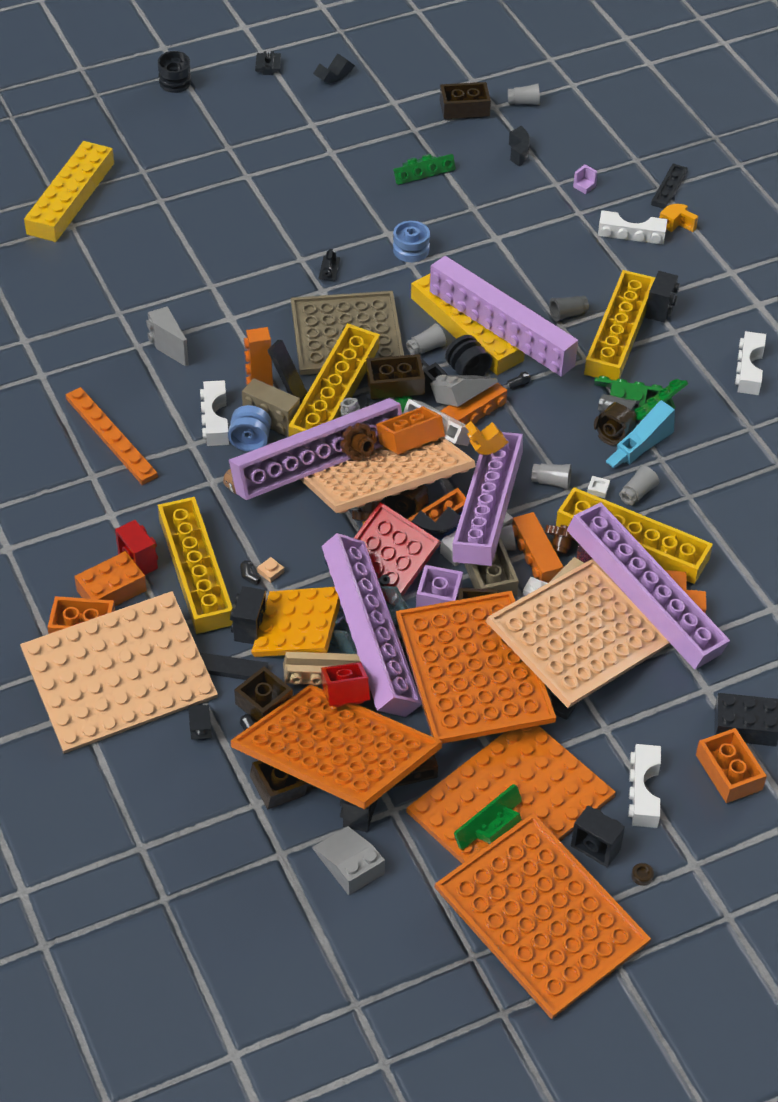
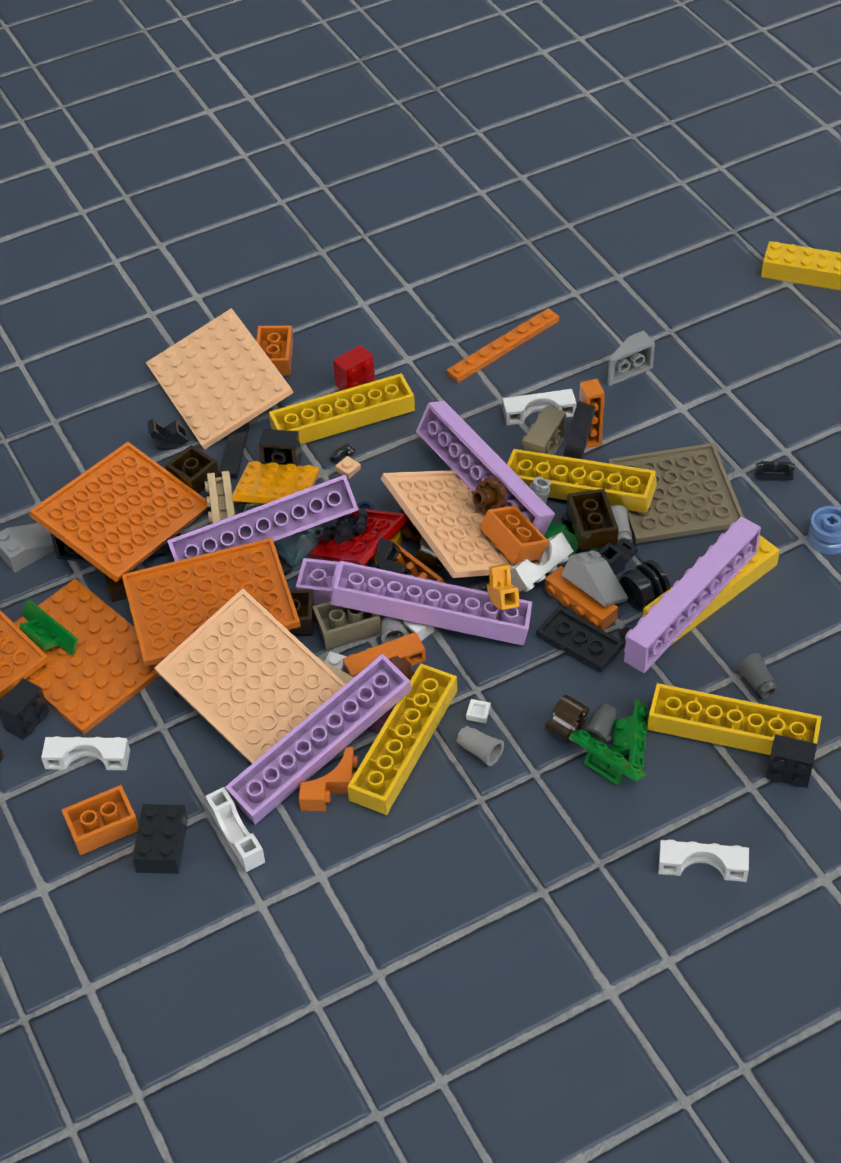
camera: 90 degrees right, 0 degrees up
orange brick [74,551,147,606] -> none
medium blue wheel [228,405,271,452] -> none
red brick [321,662,370,707] -> none
light grey plant [406,323,447,355] -> none
light grey plant [531,463,572,490] -> none
medium azure piece [606,400,675,468] -> none
none -> white arch [205,787,265,872]
none -> black plate [334,508,368,544]
none -> black plate [536,606,624,672]

